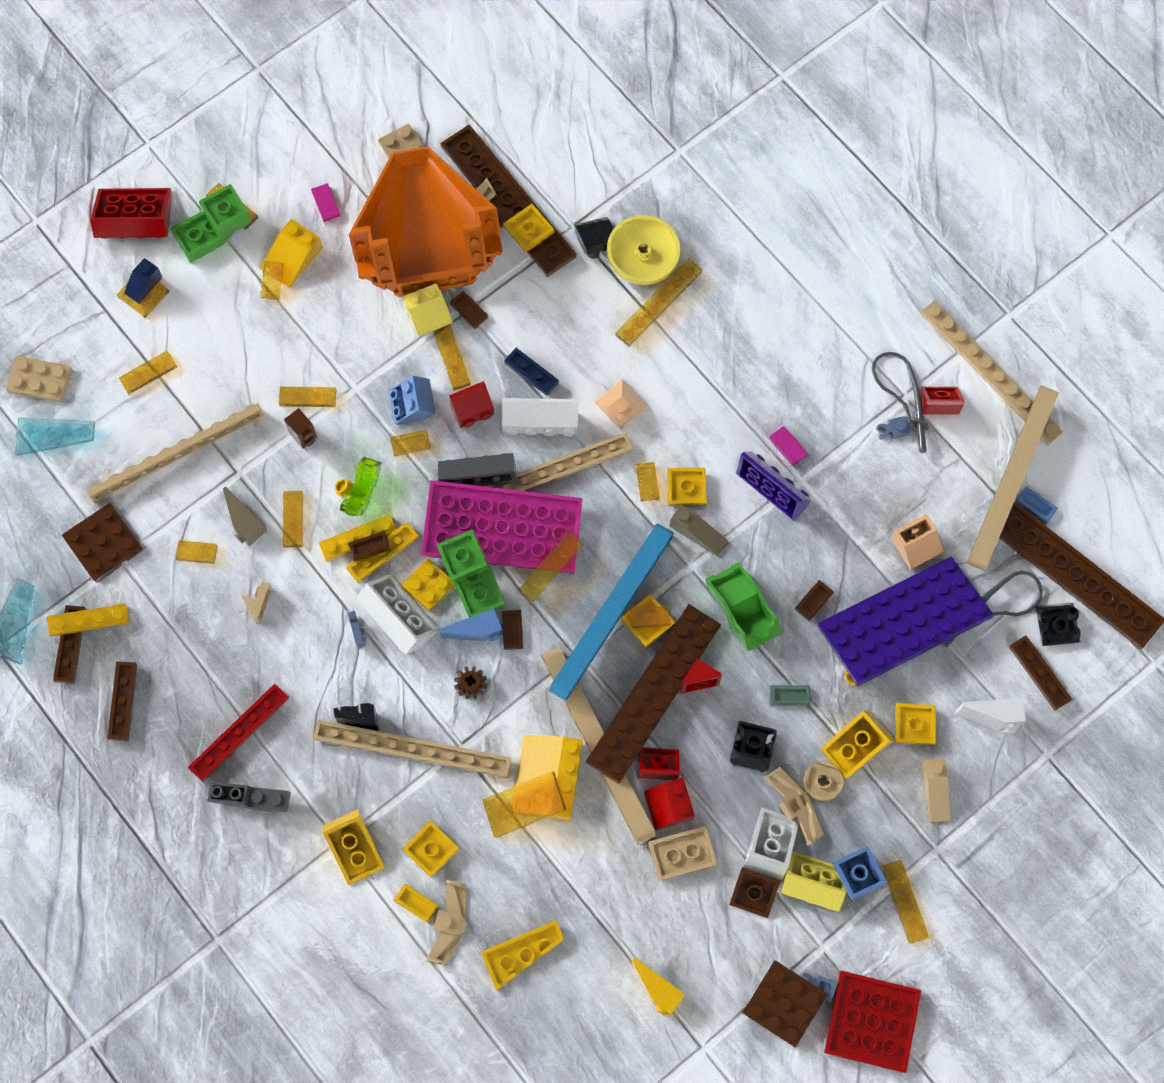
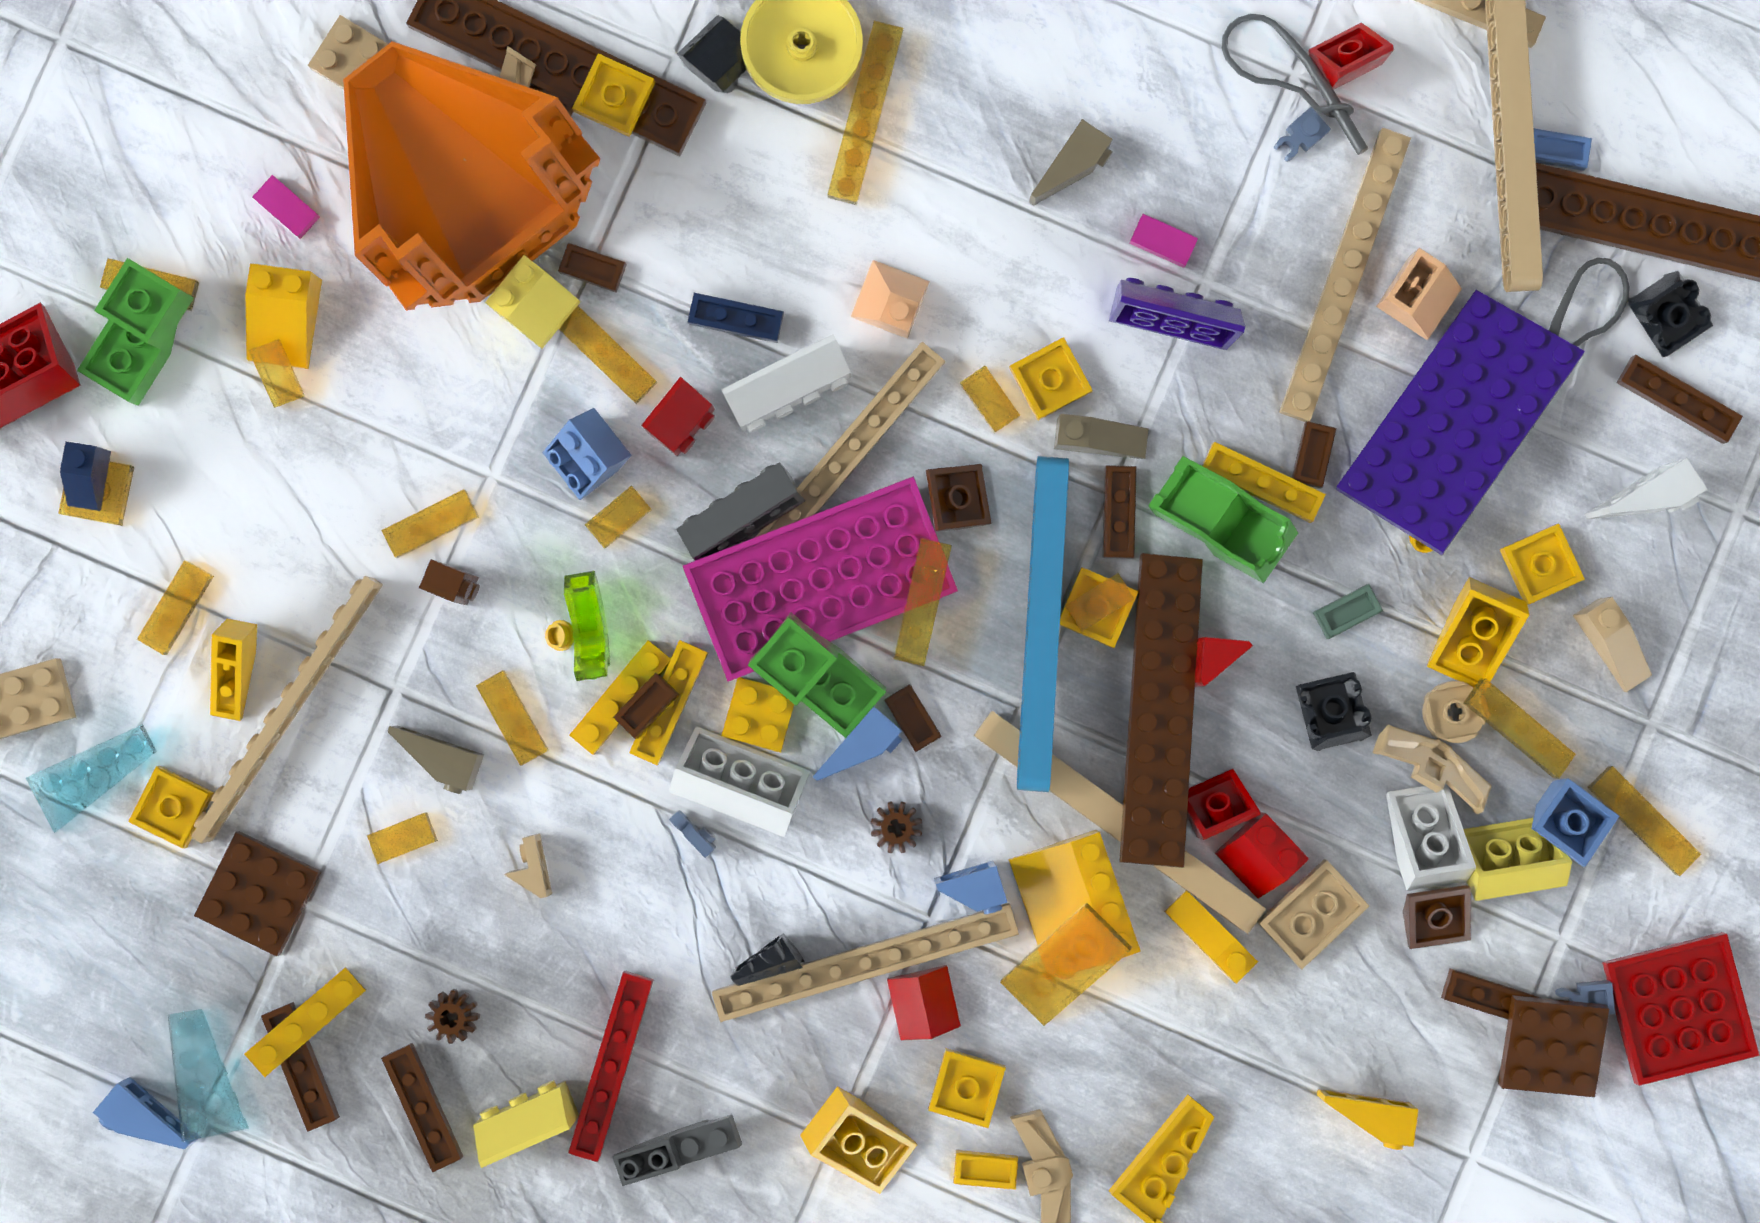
camera: 25 degrees left, 15 degrees up
none -> yellow tile [128,766,215,849]
none -> yellow slope [210,618,257,721]
none -> reddish brown gear [425,989,480,1044]
none -> light yellow slope [473,1080,580,1168]
none -> red slope [887,965,961,1040]
none -> reddish brown slope [926,464,992,531]
none -> medium blue slope [934,860,1008,914]
none -> dark tan slope [1029,119,1113,206]
none -> reddish brown tile [1102,465,1137,559]
none -> yellow slope [1164,890,1258,984]
none -> yellow plate [1202,442,1326,523]
none -> tan plate [1279,127,1411,422]
none -> reddish brown tile [1441,968,1541,1020]
none -> clear yellow tile [1464,678,1576,779]

